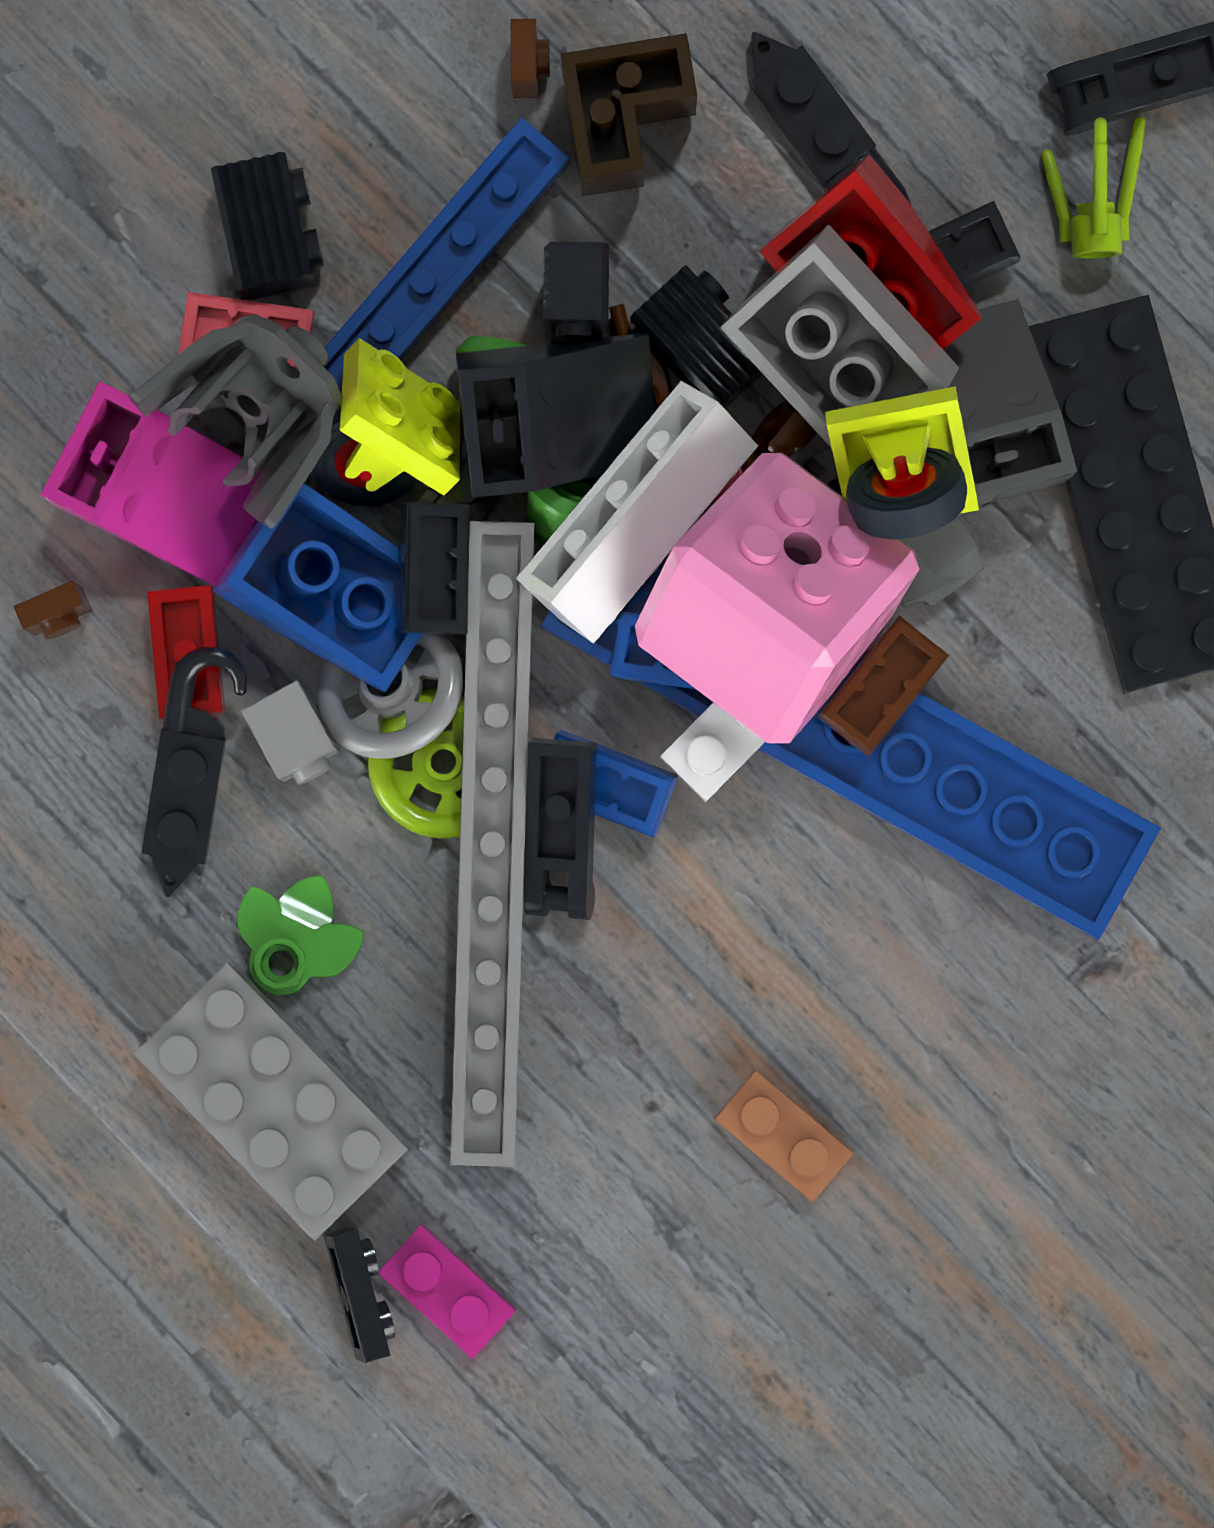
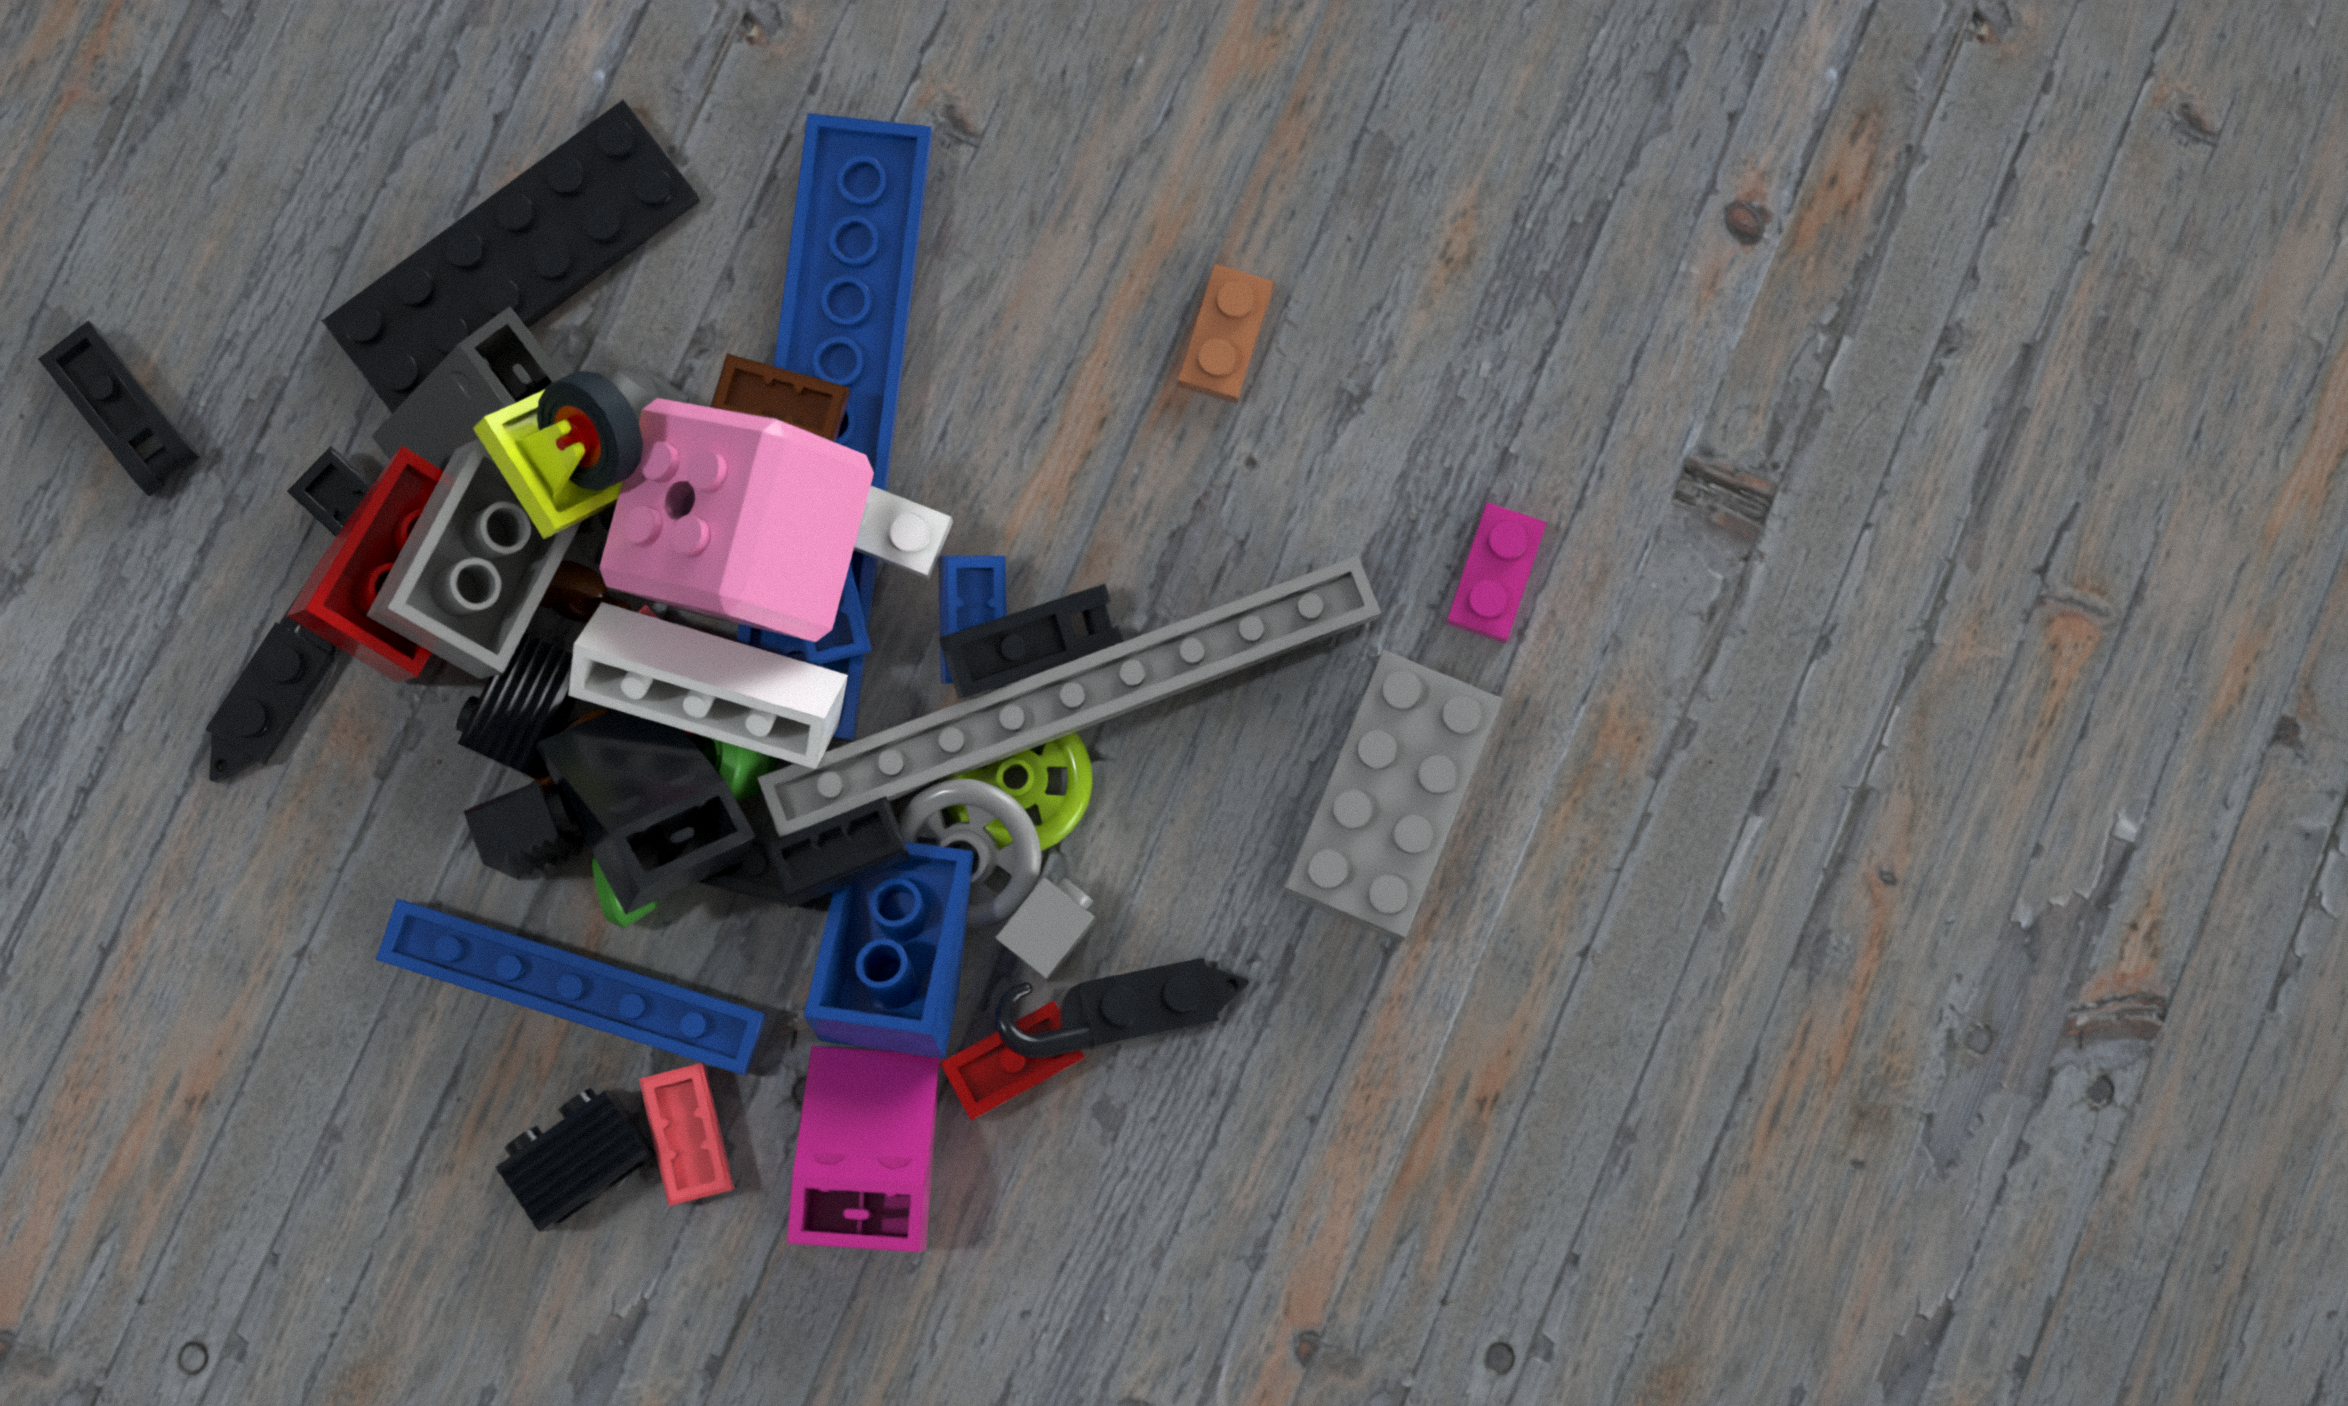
camera: 115 degrees left, 5 degrees down
reddish brown plate [13,581,93,639] -> none
dark grey piece [129,314,343,529] -> none
bright green plate [237,875,364,995] -> none
neon yellow plate [312,338,460,507] -> none
black plate [323,1228,395,1363] -> none
reddish brown plate [511,19,550,98] -> none
dark brown brick [561,33,697,196] -> none
lime plant [1041,116,1146,259] -> none

